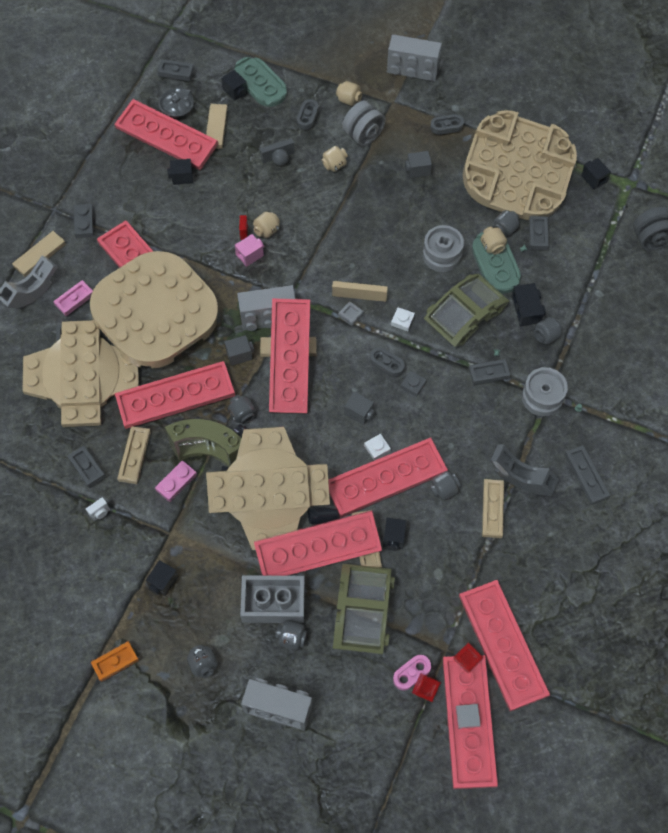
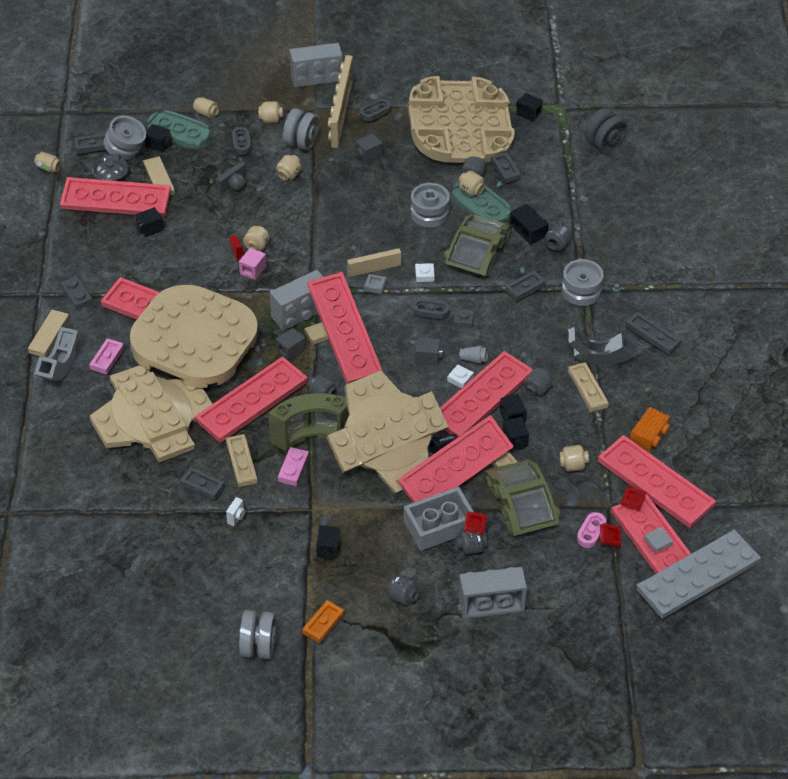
camera: 25 degrees left, 15 degrees down
none -> tan brick [34,152,62,173]
none -> light grey wheel [103,116,146,160]
none -> tan brick [193,97,219,118]
none -> light grey wheel [239,610,276,660]
none -> tan plate [328,55,353,148]
none -> light grey cone [459,345,488,364]
none -> red tile [463,511,487,536]
none -> black brick [499,394,527,423]
none -> tan head [560,445,589,472]
none -> orange brick [630,407,671,452]
none -> light grey plate [636,530,761,619]

